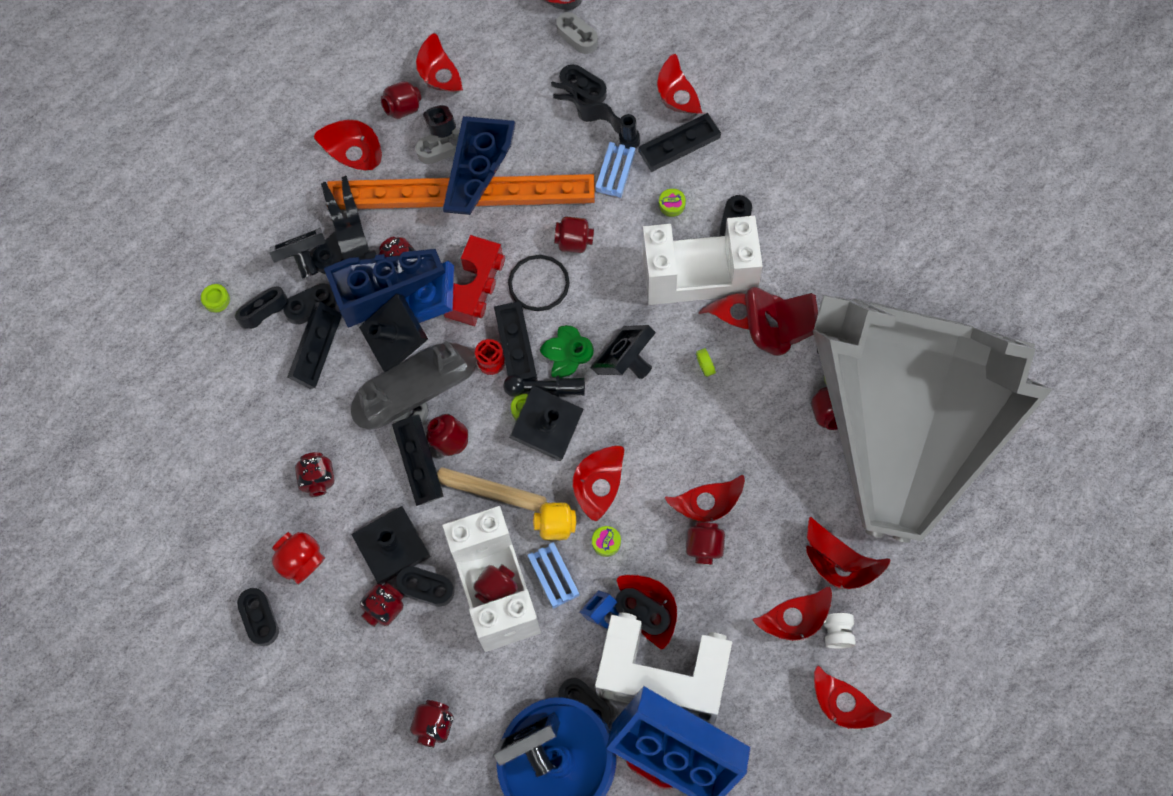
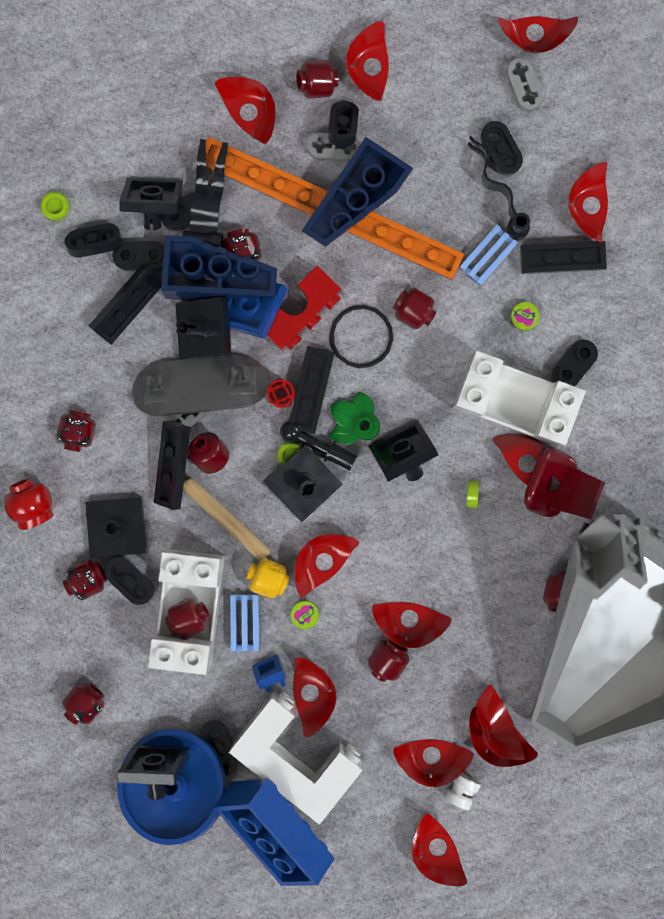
camera: 25 degrees right, 20 degrees up
black plate [615,588,671,635] -> none

